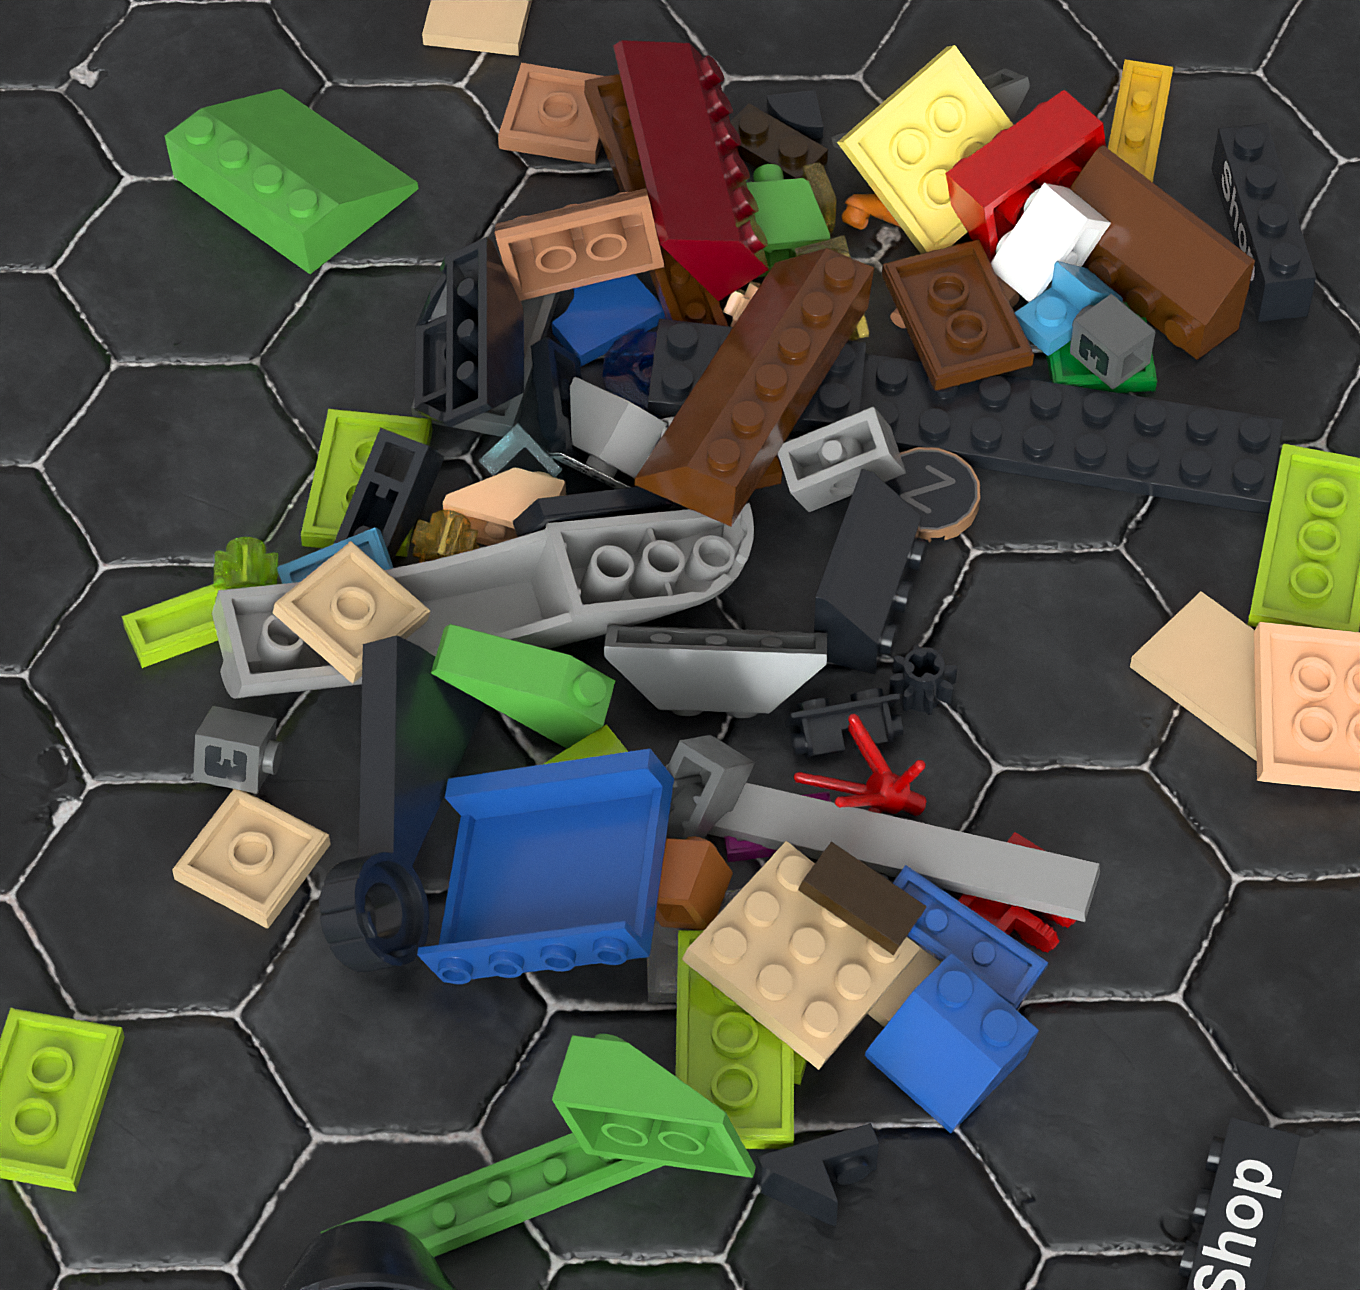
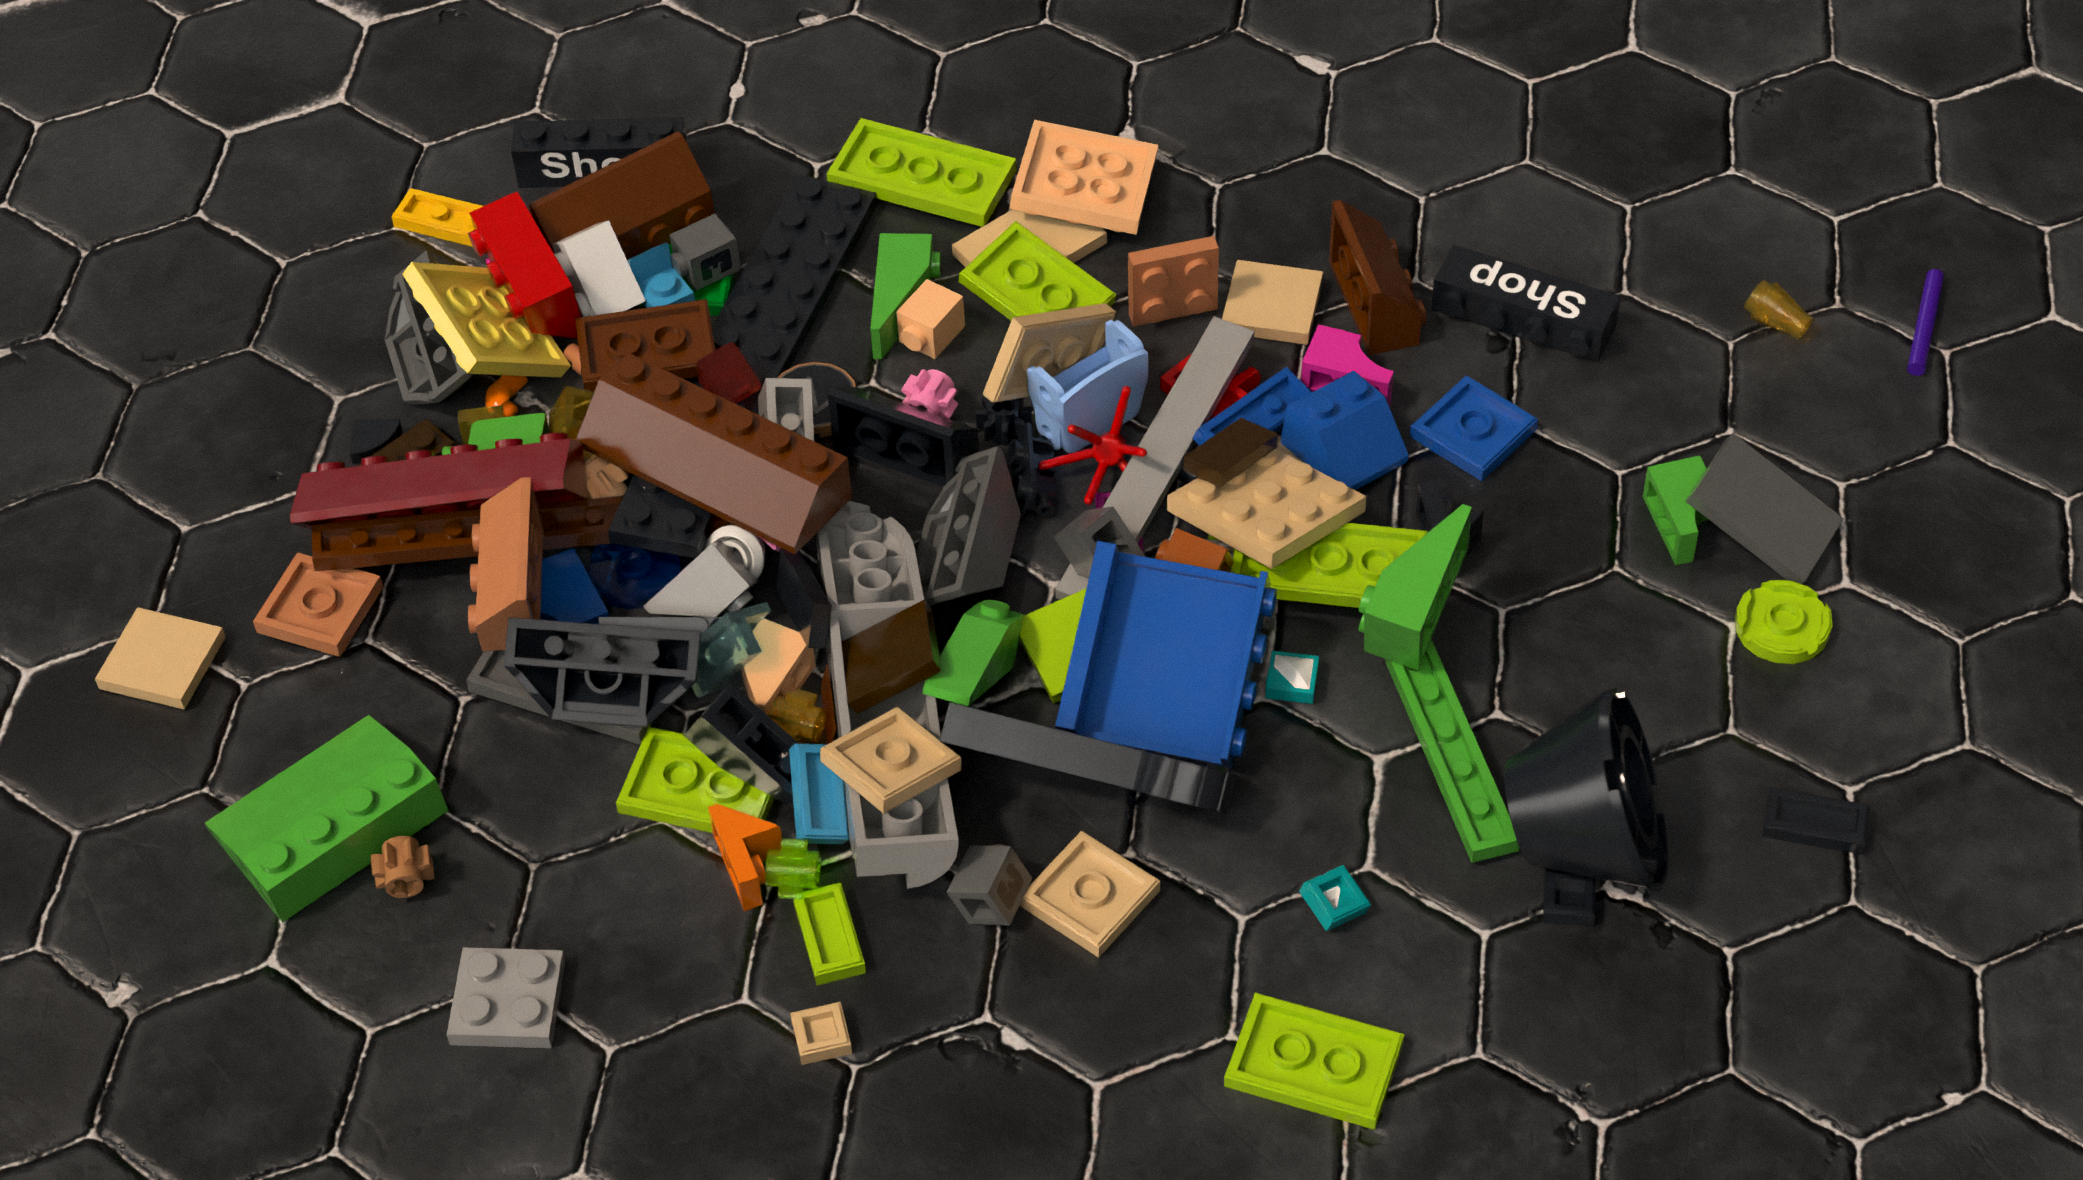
camera: 80 degrees left, 5 degrees down
sticker [545,453,631,489] -> none
none -> medium nougat gear [371,836,434,898]
none -> light grey plate [446,947,566,1048]
none -> clear red slope [696,342,761,403]
none -> orange slope [708,804,784,911]
none -> tan tile [790,1002,852,1065]
none -> dark brown tile [841,599,942,713]
none -> bright green slope [870,233,942,359]
none -> light nougat brick [896,279,965,359]
none -> bright pink gear [901,369,958,419]
none -> lime tile [958,221,1116,320]
none -> tan tile [983,303,1116,403]
none -> light blue piece [1027,319,1148,453]
none -> nougat plate [1128,236,1219,327]
none -> tan tile [1222,260,1323,345]
none -> teal tile [1265,651,1319,704]
none -> teal tile [1299,865,1371,932]
none -> dark pink arch [1301,324,1394,406]
none -> reddish brown slope [1329,200,1426,356]
none -> blue tile [1410,375,1538,482]

